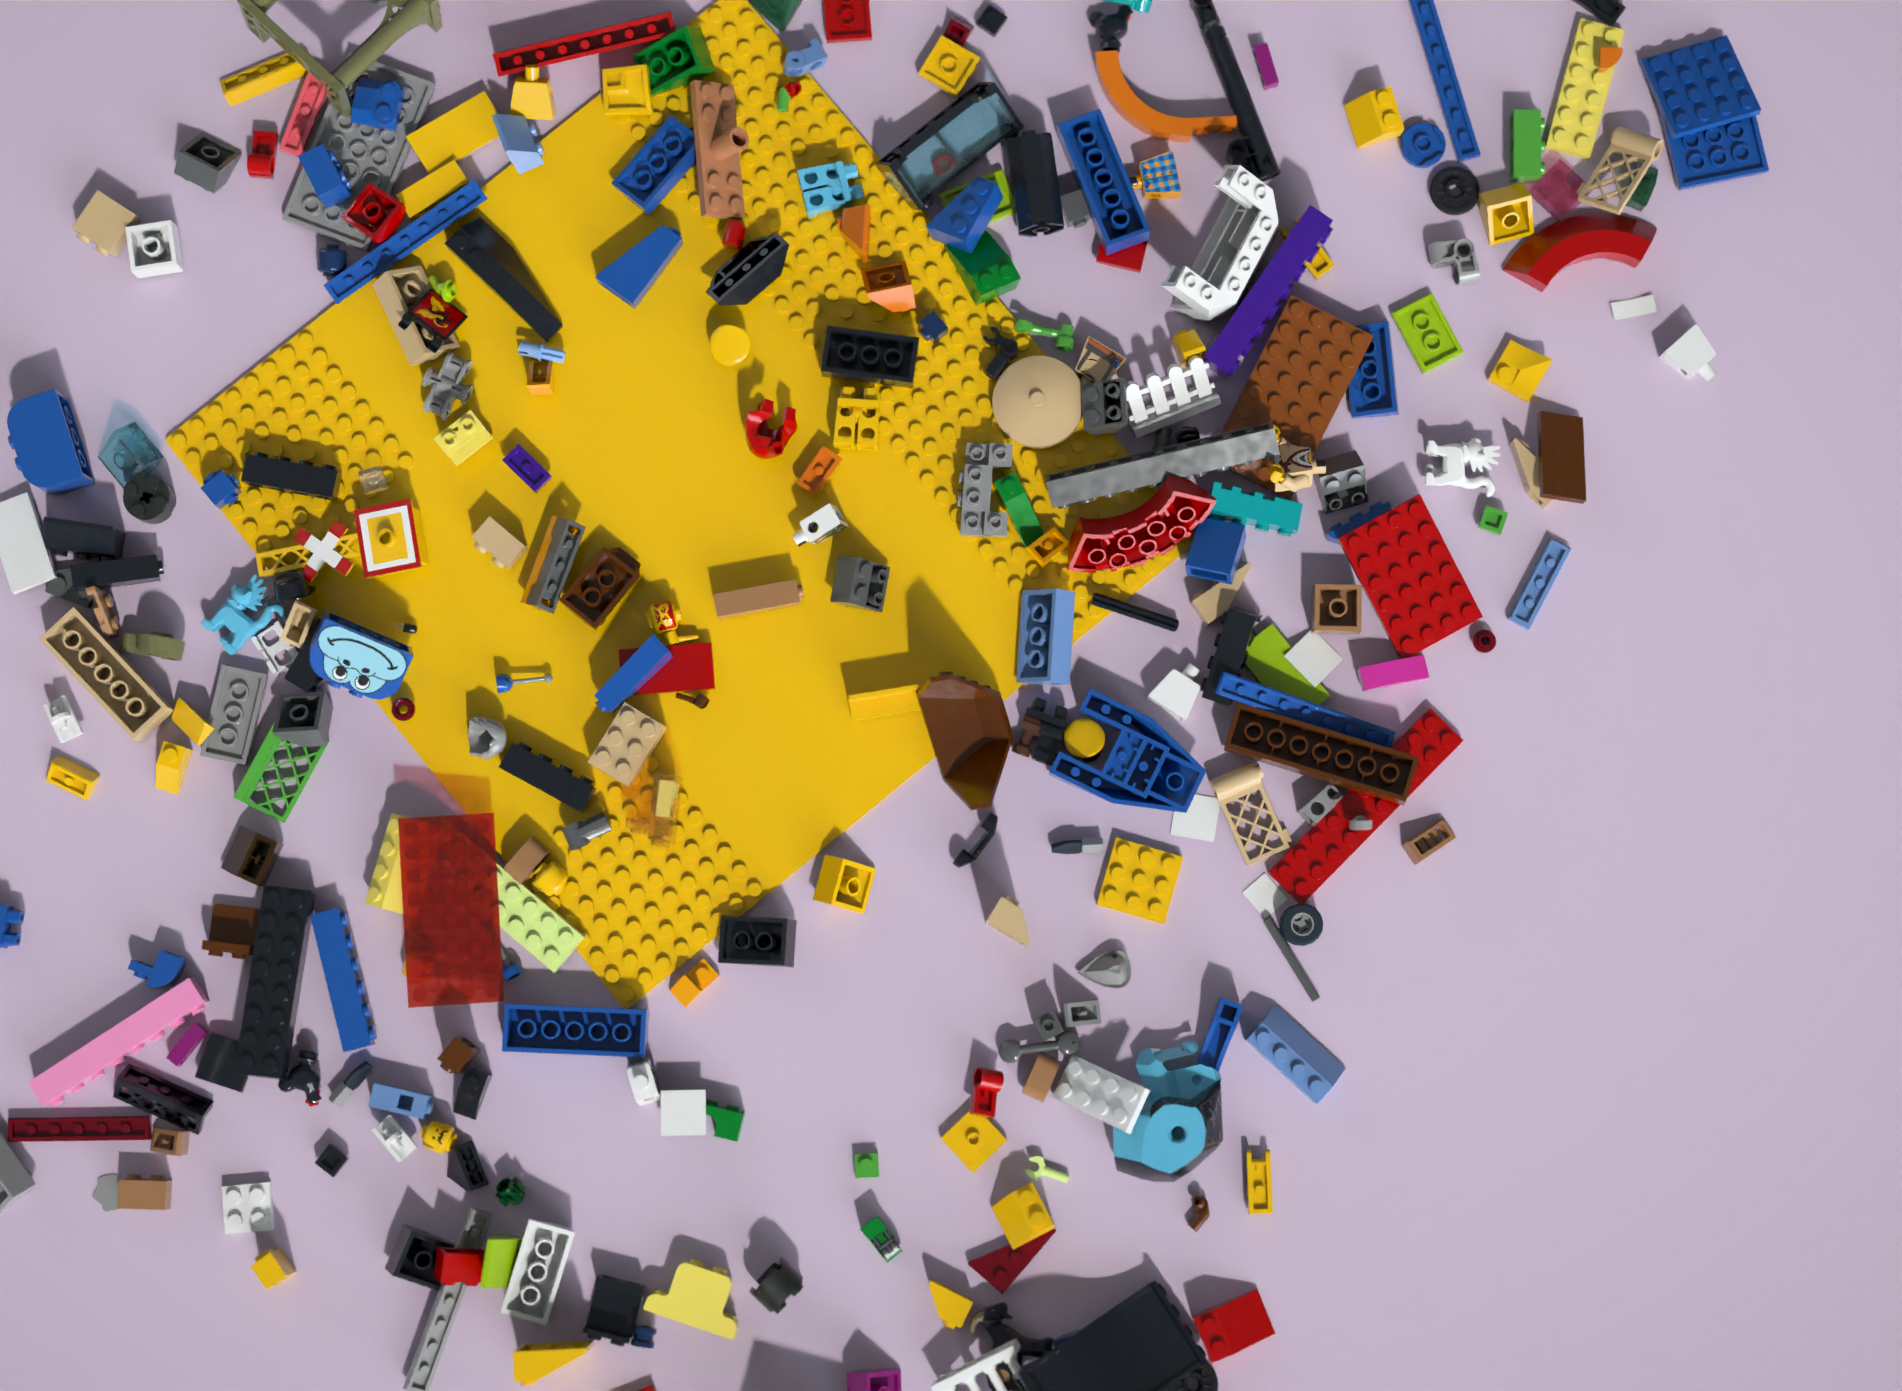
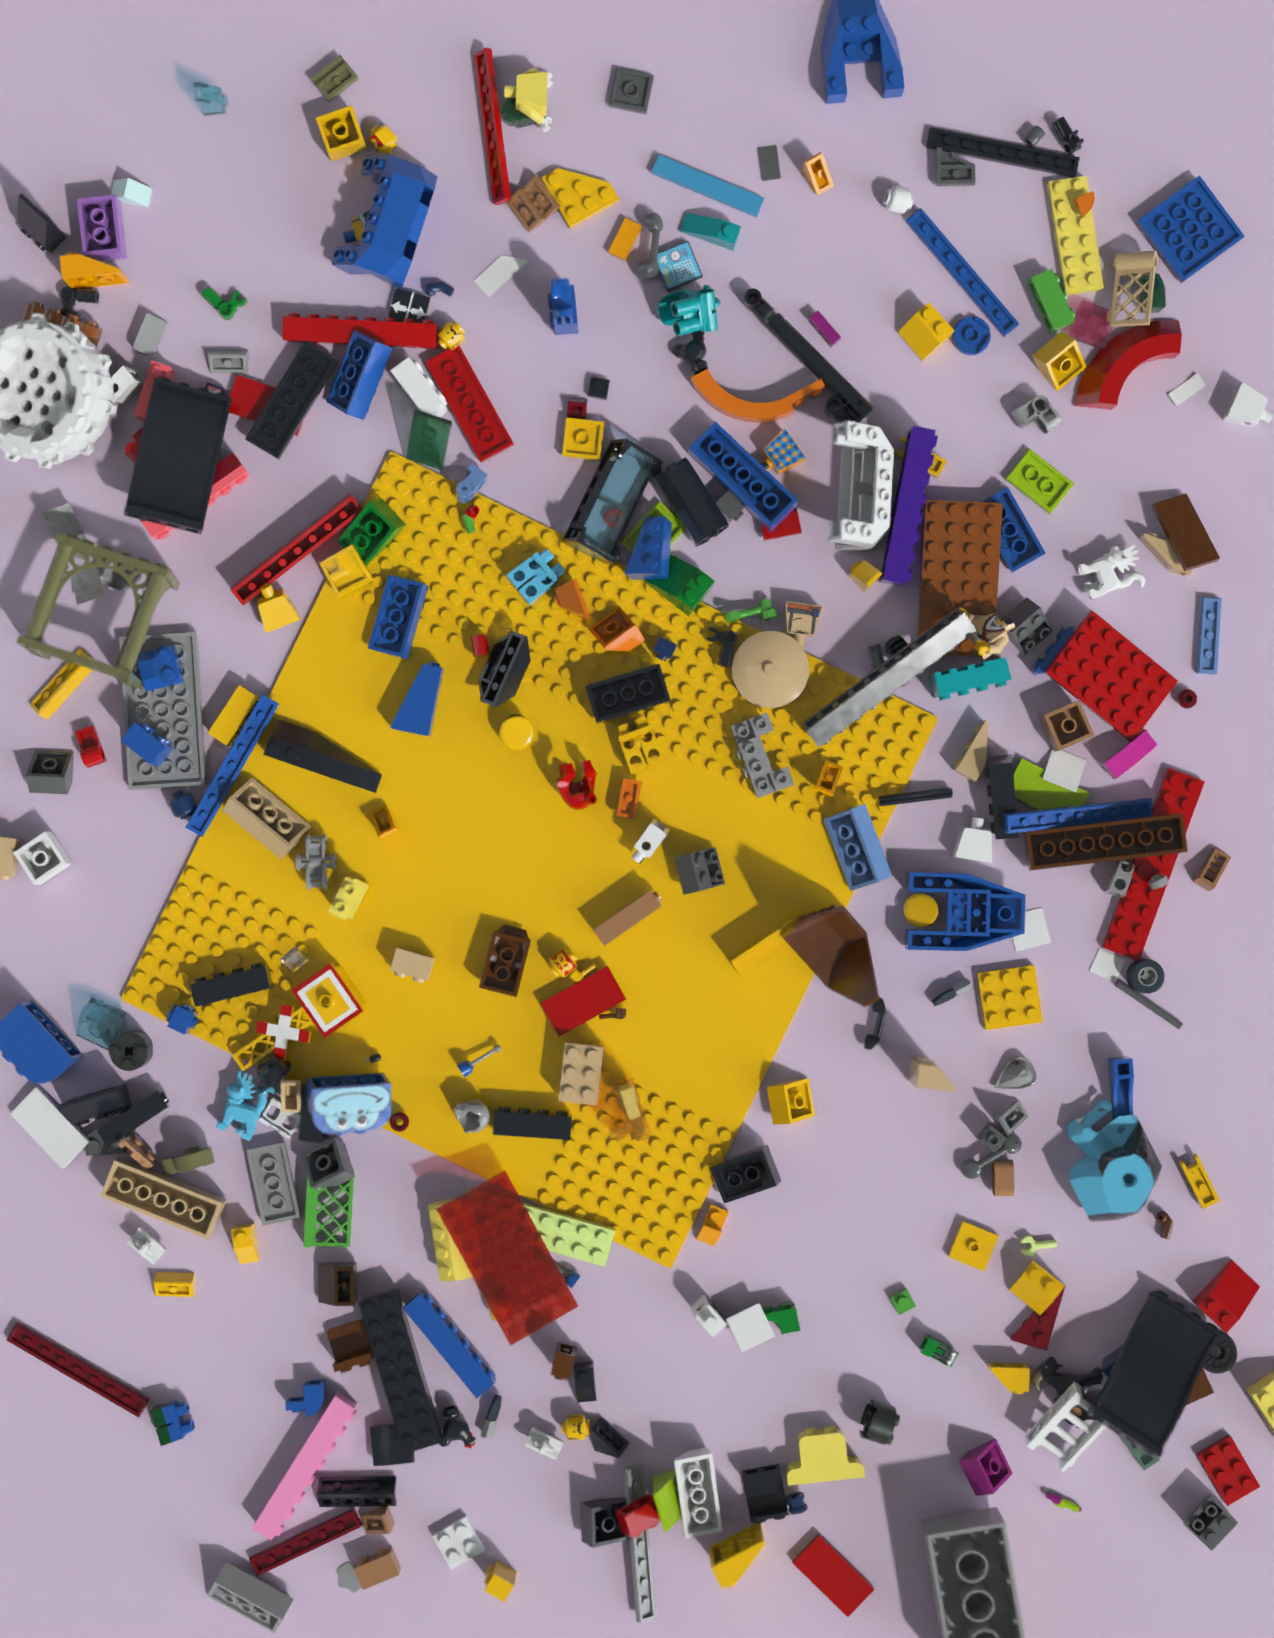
camera: 20 degrees left, 5 degrees up
magenta piece [166,1022,209,1067] -> none
yellow slope [171,697,215,746] -> none
coral plate [279,71,331,157] -> none
black plate [315,1144,349,1177] -> none
red slope [341,182,406,243] -> none
medium blue brick [368,1082,435,1119] -> none
flag [398,289,468,353] -> none
yellow tile [406,91,499,174] -> none
lime plate [428,275,457,302] -> none
medium blue slope [492,114,545,174] -> none
dark green gear [495,1176,526,1207] -> none
dark purple plate [502,444,552,493] -> none
blue brick [502,1004,649,1057] -> none
medium nougat beam [503,836,551,885] -> none
light blue axle [518,341,566,363] -> none
dark grey piece [520,516,586,614] -> none
yellow head [534,861,569,896] -> none
dark grey piece [562,812,612,851] -> none
blue slope [594,634,674,714] -> none
nougat plate [690,80,749,220] -> none
red plate [970,1067,1004,1118] -> none
green slope [994,472,1044,548] -> none
black hips [1011,697,1068,767] -> none
white plate [1052,1054,1150,1134] -> none
red brick [1067,475,1217,573] -> none
dark grey slope [1081,378,1128,436] -> none
white fence [1126,355,1222,438] -> none
blue brick [1185,517,1246,585] -> none
tan piece [1209,762,1292,866] -> none
medium blue slope [1244,1005,1346,1104] -> none
black wheel [1430,166,1480,215] -> none
bright green plate [1478,505,1508,535] -> none
yellow plate [1487,340,1553,403] -> none
blue plate [1640,35,1761,139] -> none

